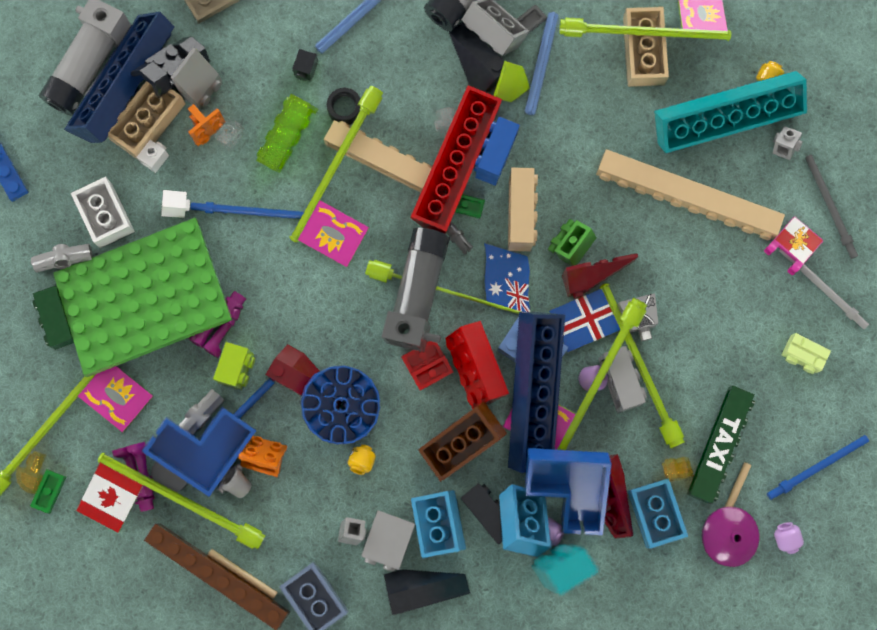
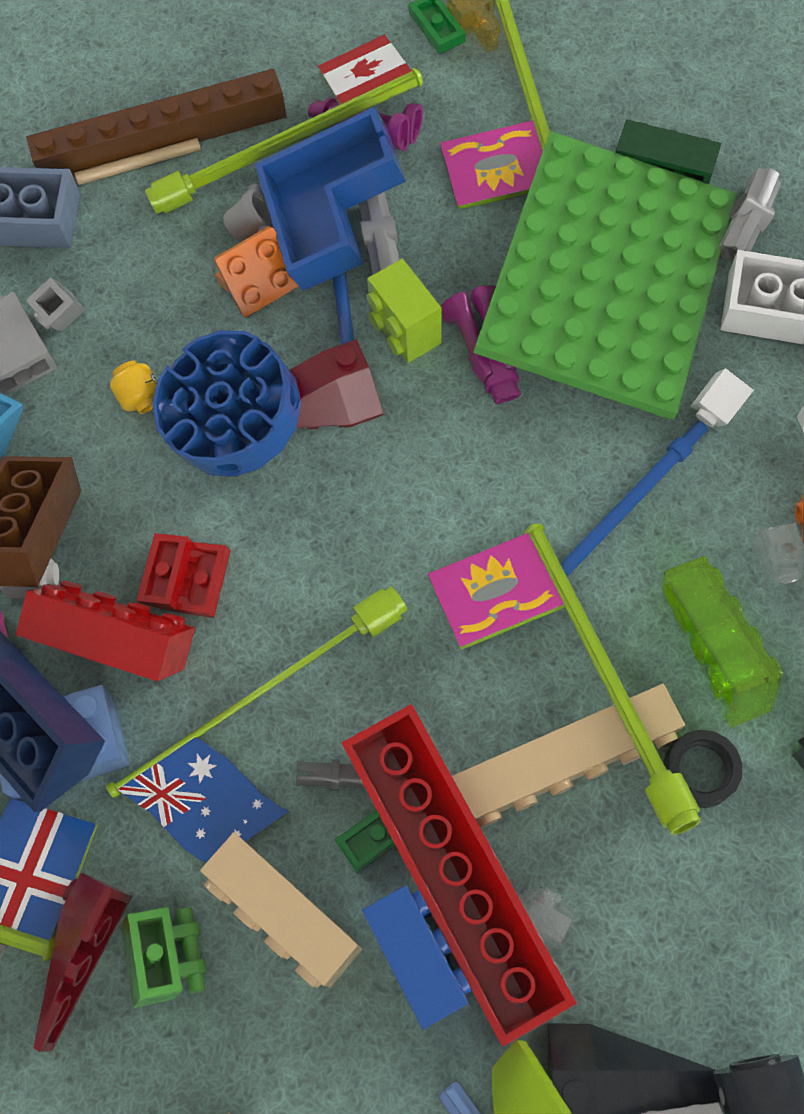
camera: 135 degrees right, 10 degrees down
dark grey piece [381,228,450,352] -> none

